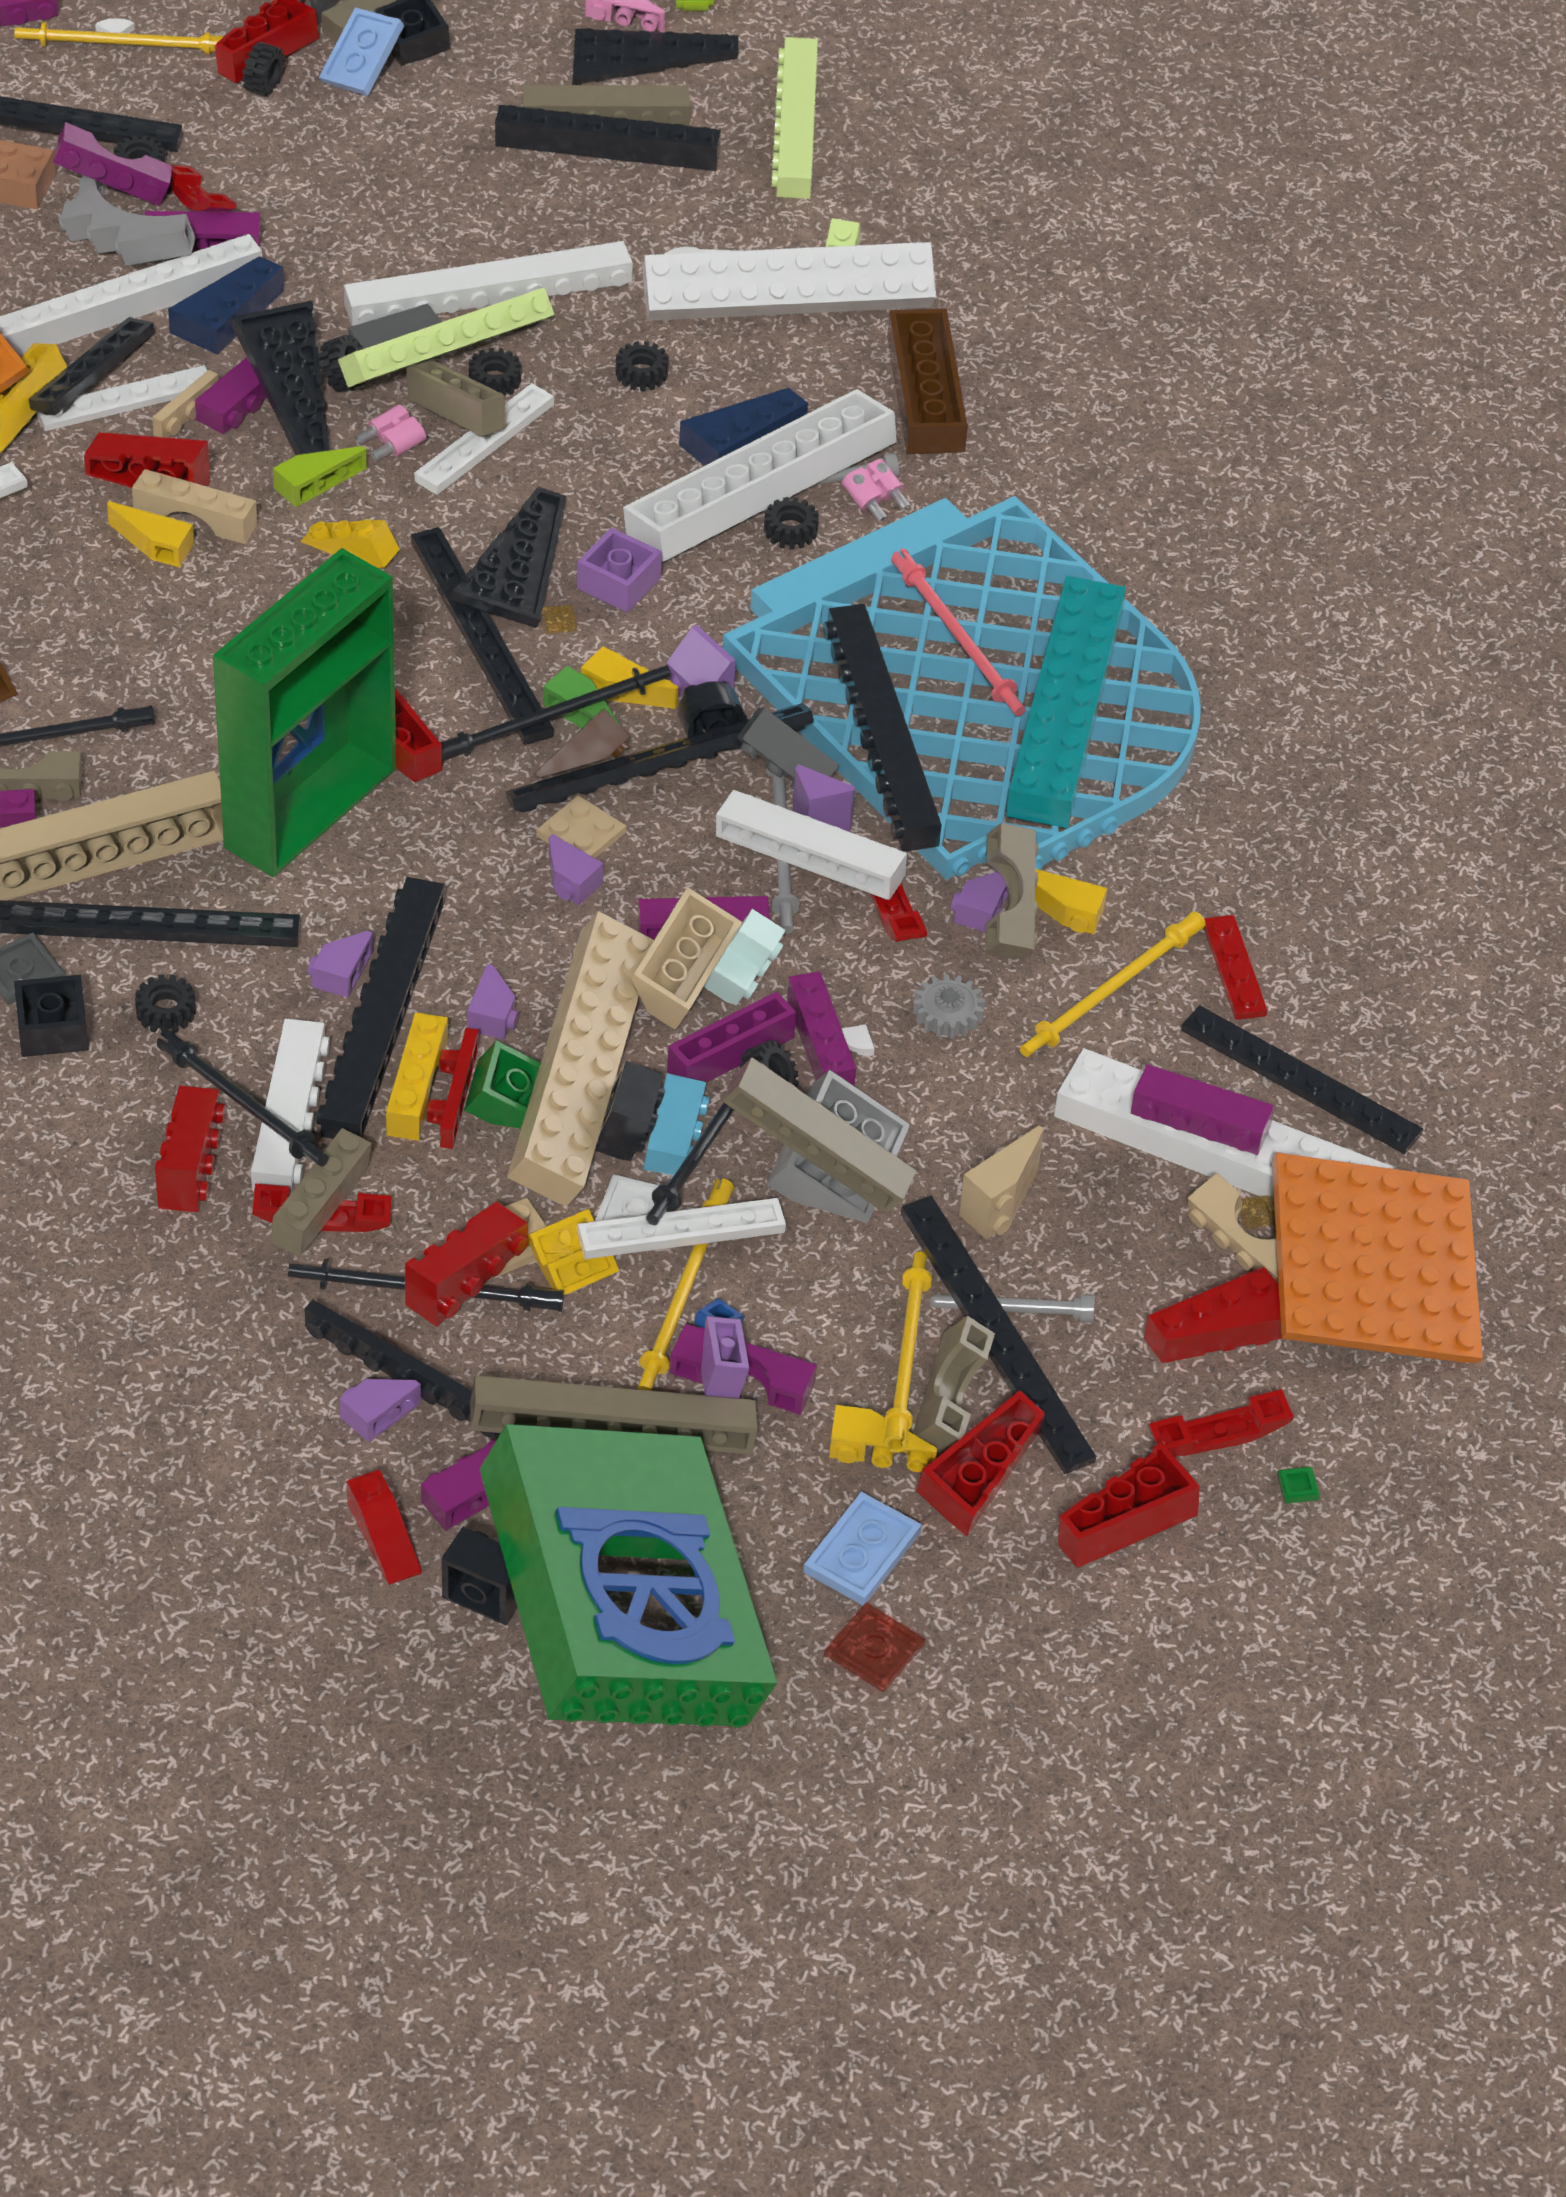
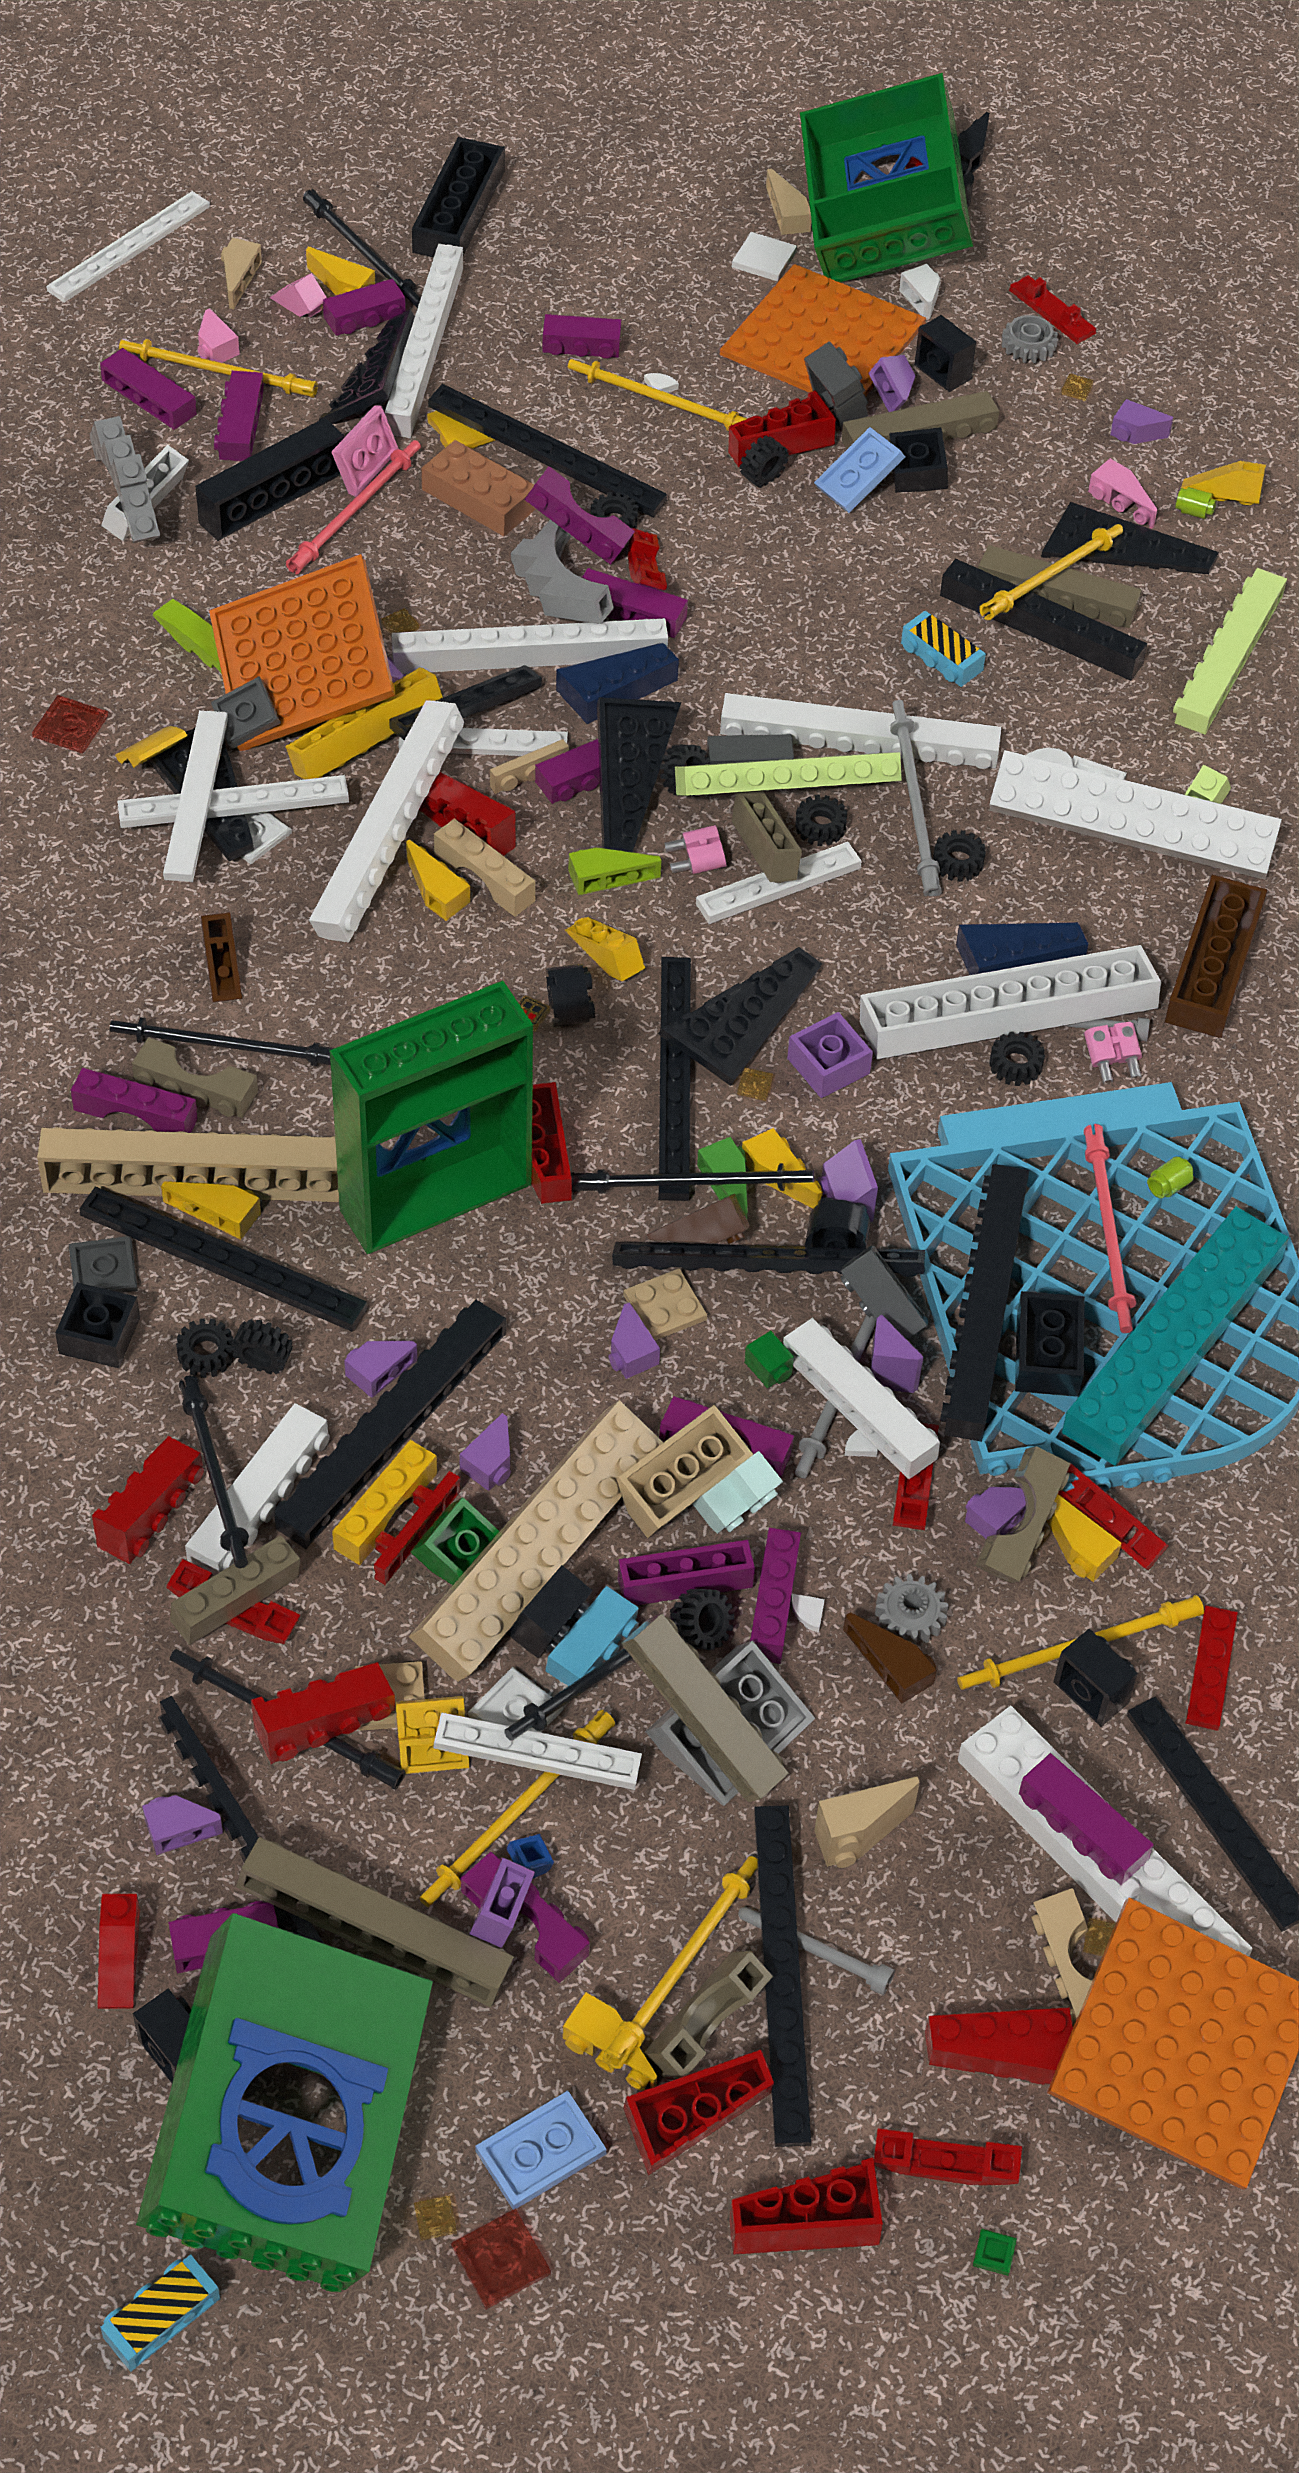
camera: 25 degrees right, 5 degrees up
none -> brick [100,2254,220,2372]
none -> yellow slope [161,1181,261,1240]
none -> black tyre [230,1319,293,1375]
none -> white brick [309,700,464,942]
none -> clear yellow tile [414,2195,457,2241]
none -> green brick [744,1330,794,1389]
none -> reddish brown slope [843,1612,937,1704]
none -> white tile [845,1430,877,1457]
none -> light grey bar [890,700,942,897]
none -> brick [901,611,986,687]
none -> yellow bar [979,524,1123,620]
none -> black brick [1015,1291,1085,1397]
none -> black brick [1053,1629,1138,1727]
none -> red hinge [1058,1462,1169,1571]
none -> lime brick [1147,1156,1193,1199]

